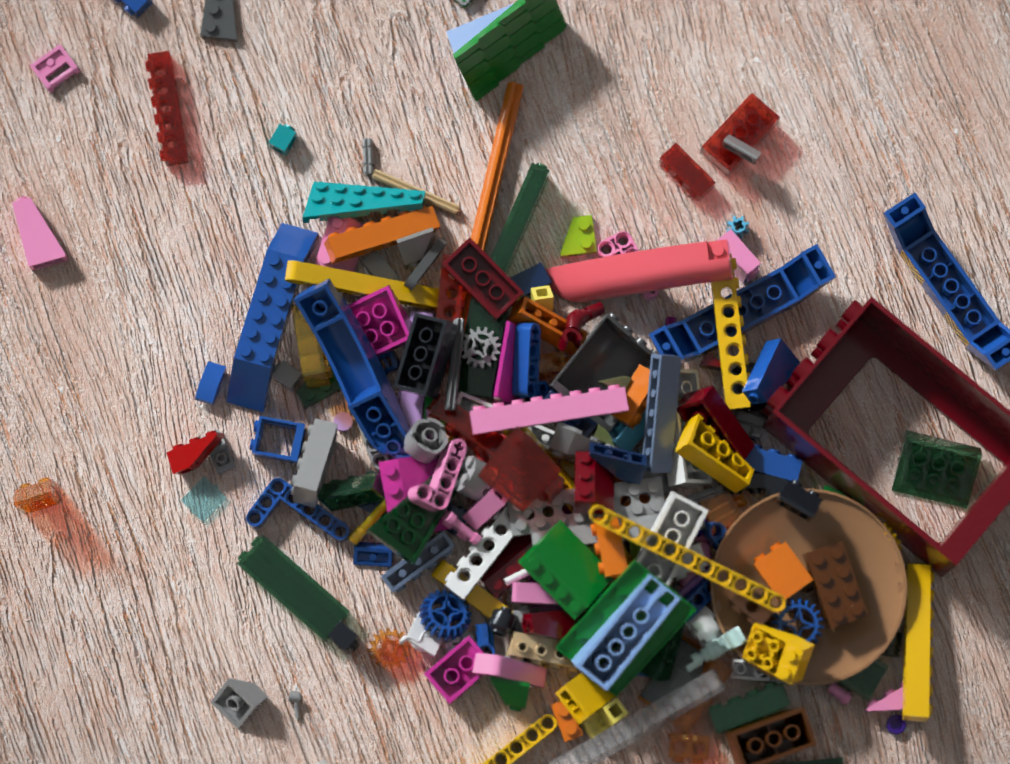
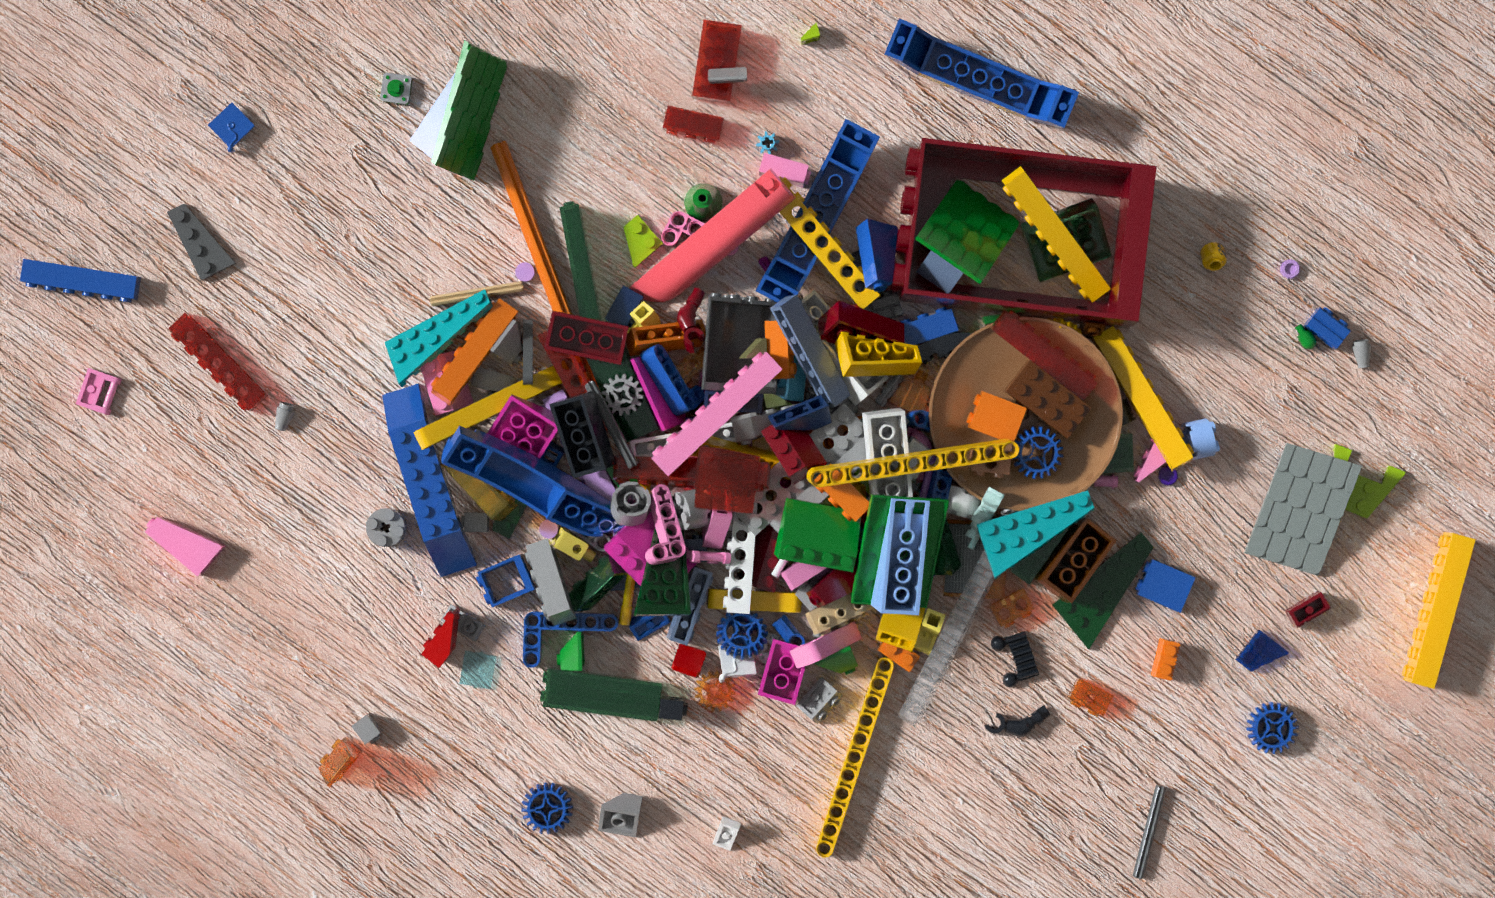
camera: 30 degrees left, 10 degrees up
blue slope [195,361,227,405] -> none
teal brick [268,123,297,156] -> none
light grey hand [289,691,301,719] -> none
light grey axle [362,138,374,175] -> none
black head [488,606,516,637] -> none
dark red slope [699,353,721,371] -> none
yellow slope [742,623,815,685] -> none
black slope [775,479,822,522] -> none
none -> light grey cone [275,401,295,431]
none -> light grey brick [351,713,383,744]
none -> light grey brick [366,508,407,547]
none -> lavender tile [515,262,535,282]
none -> blue gear [521,782,573,835]
none -> light yellow torso [551,526,596,563]
none -> slope [557,631,585,671]
none -> red piece [671,644,706,678]
none -> green cone [684,183,723,222]
none -> light grey bracket [796,677,843,724]
none -> lime slope [801,23,820,44]
none -> green piece [915,179,1020,294]
none -> teal wing [977,490,1094,579]
none -> clear red brick [990,310,1098,401]
none -> yellow brick [1002,166,1111,303]
none -> reddish brown slope [1079,321,1105,338]
none -> light blue brick [1181,418,1220,460]

